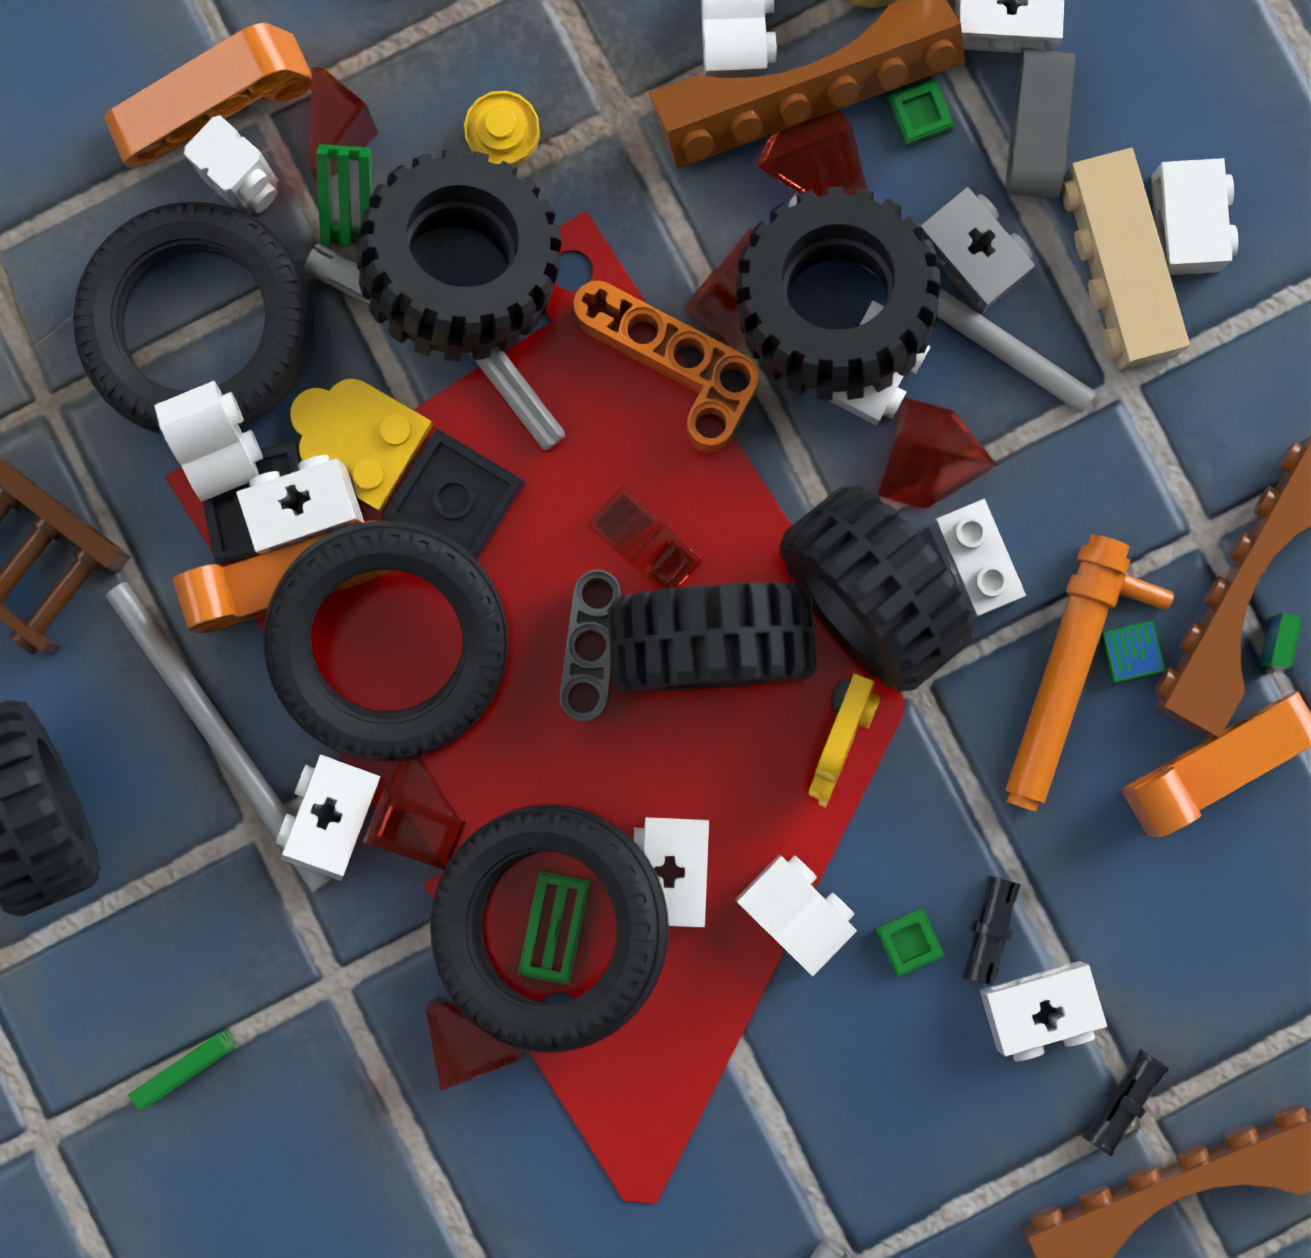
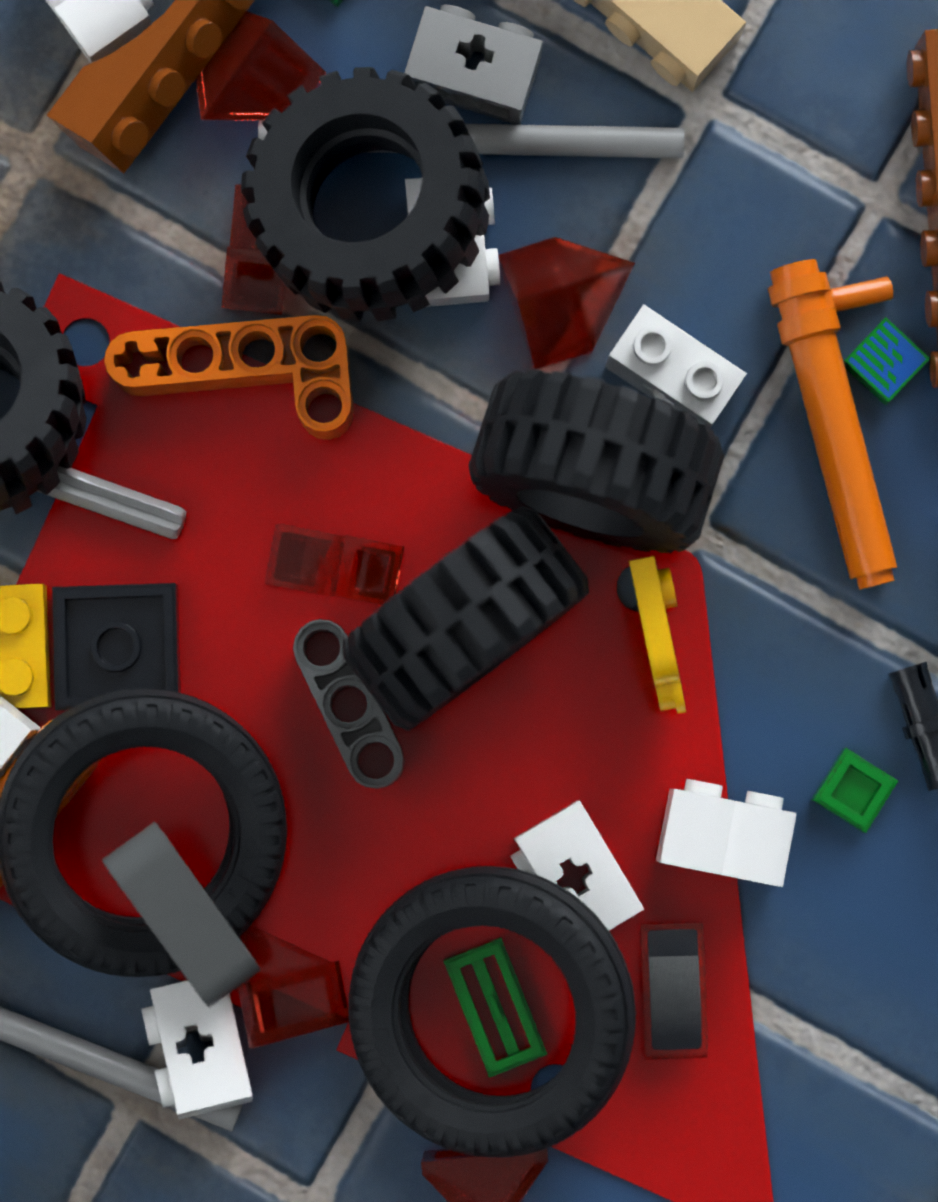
camera: 35 degrees left, 0 degrees up
none -> dark grey beam [102,822,261,1008]
none -> slope [639,923,708,1060]

